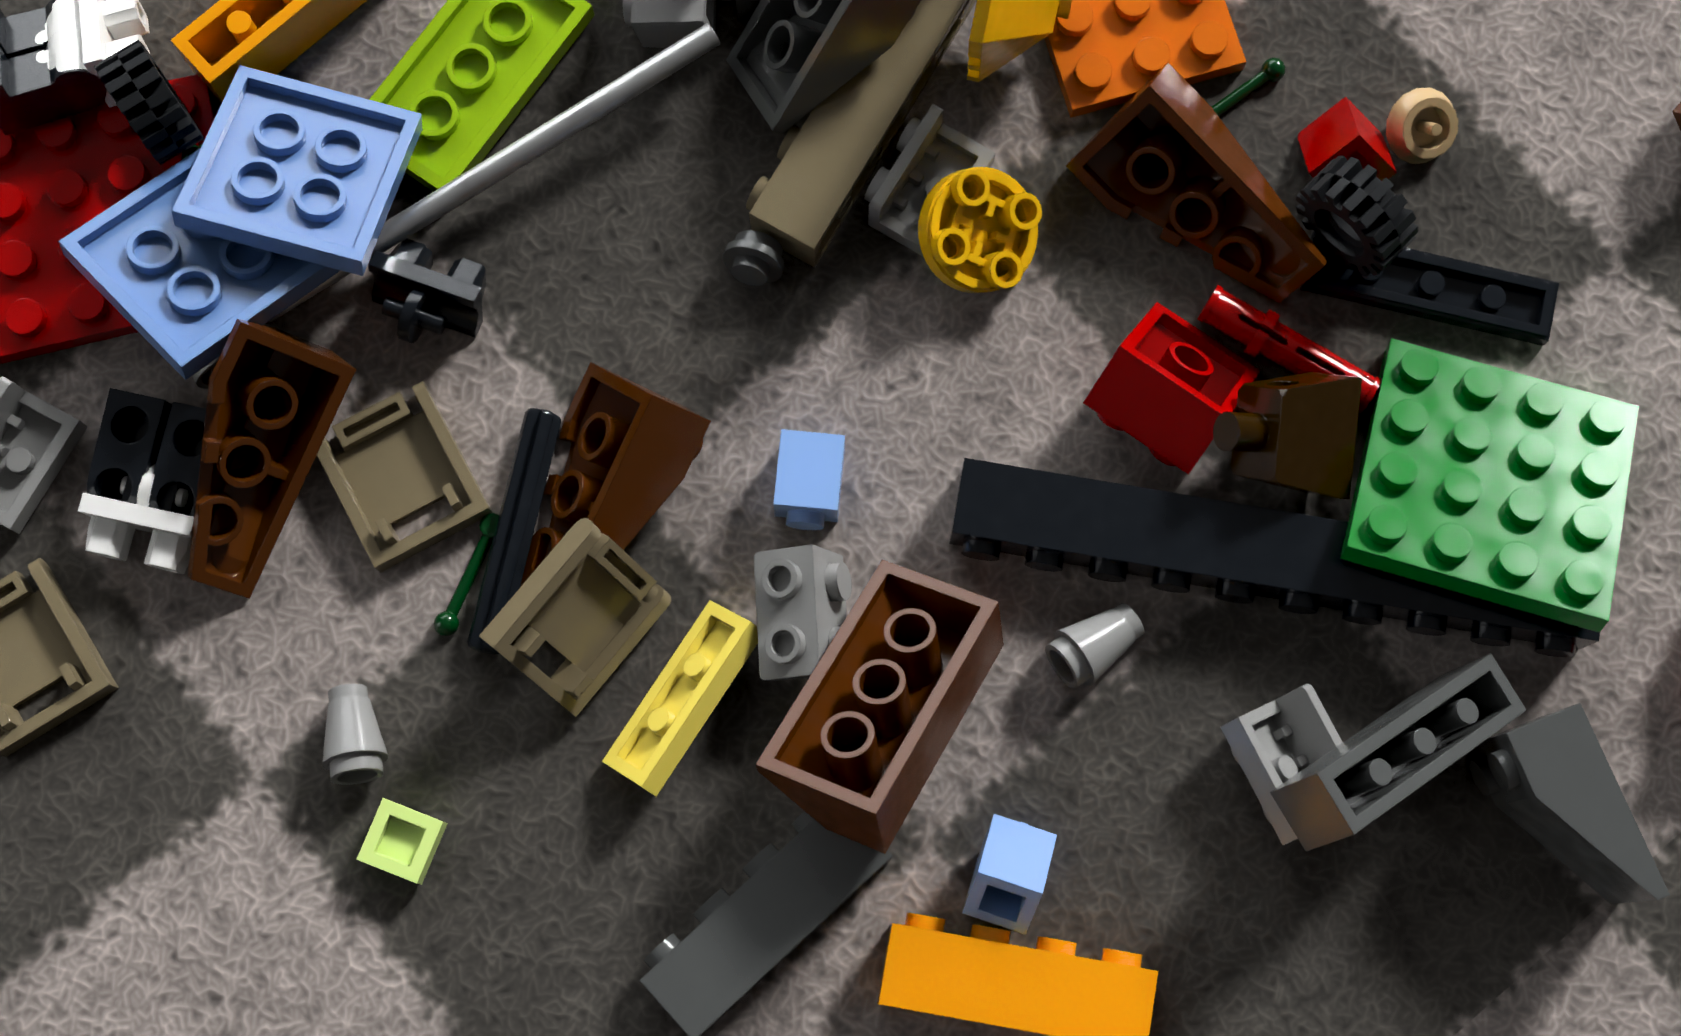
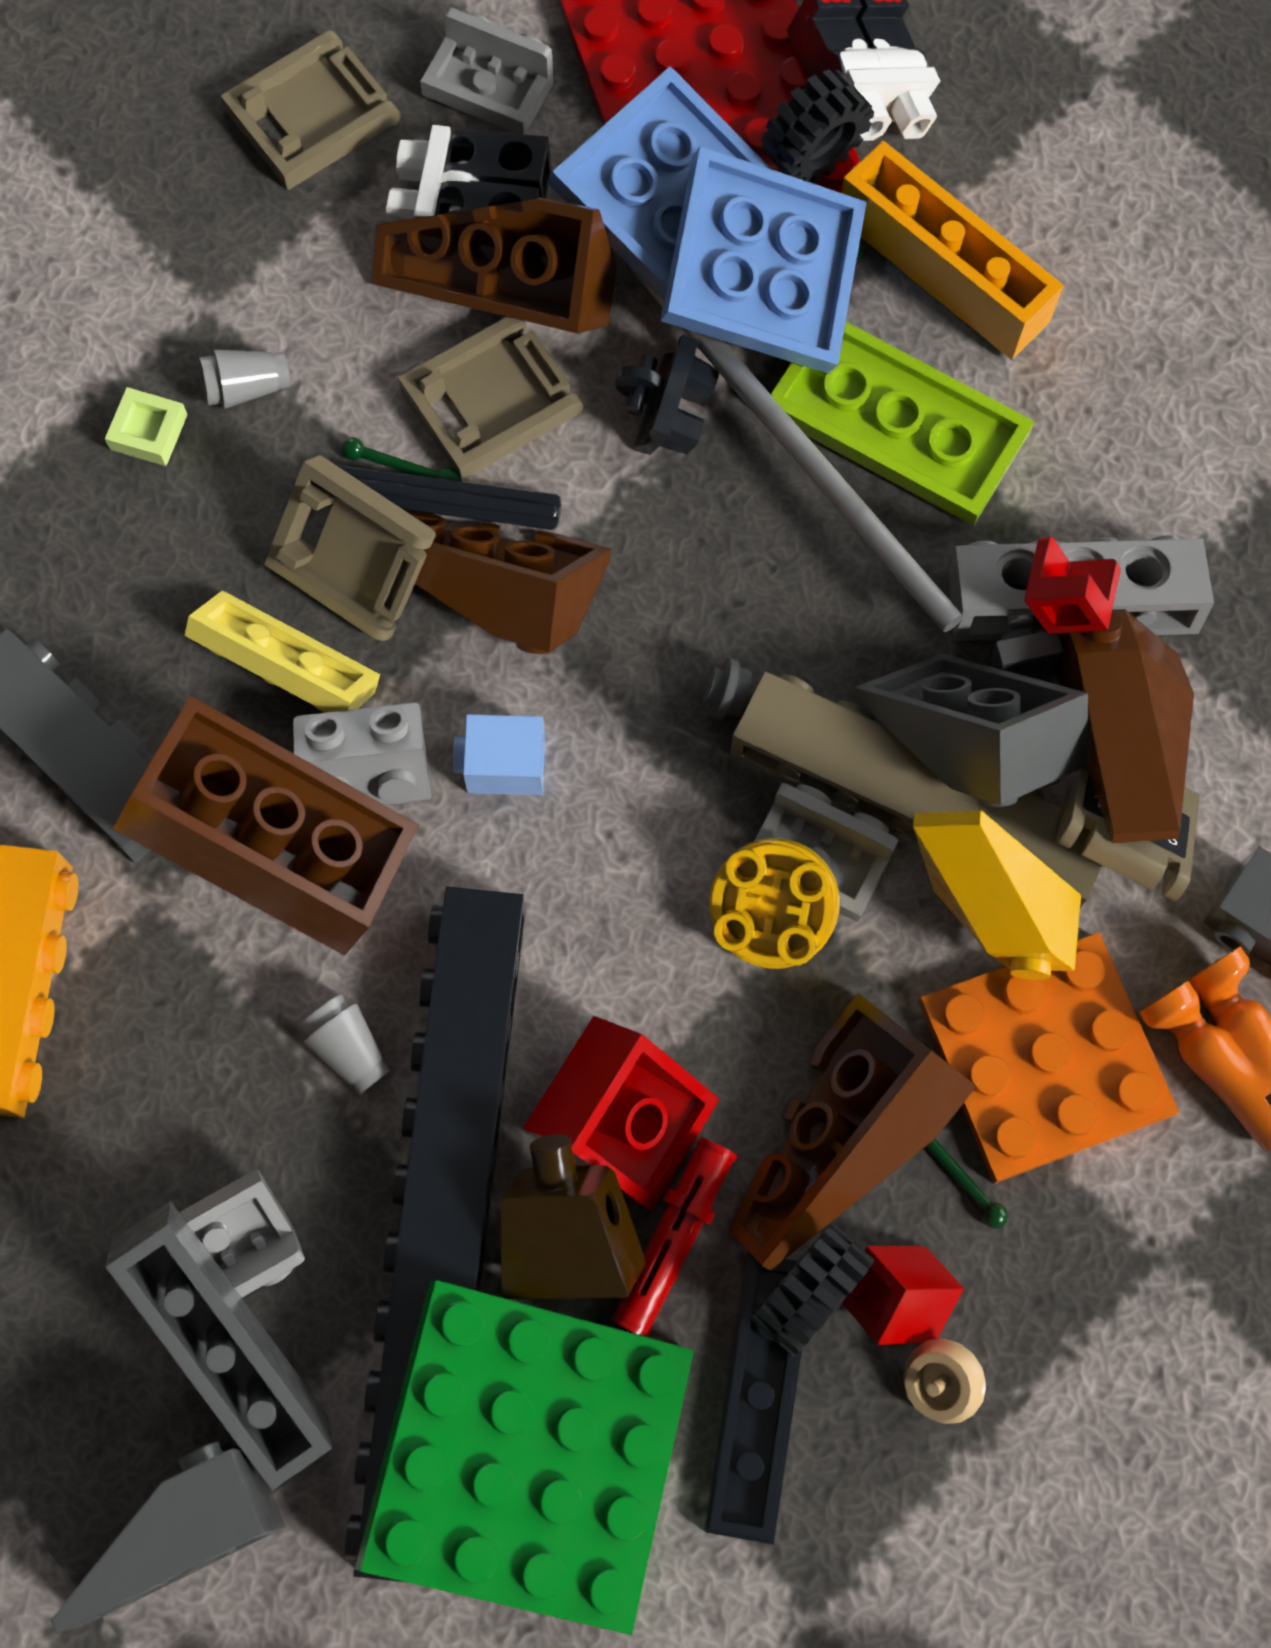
camera: 85 degrees right, 5 degrees down
light blue brick [962,814,1057,935] -> none

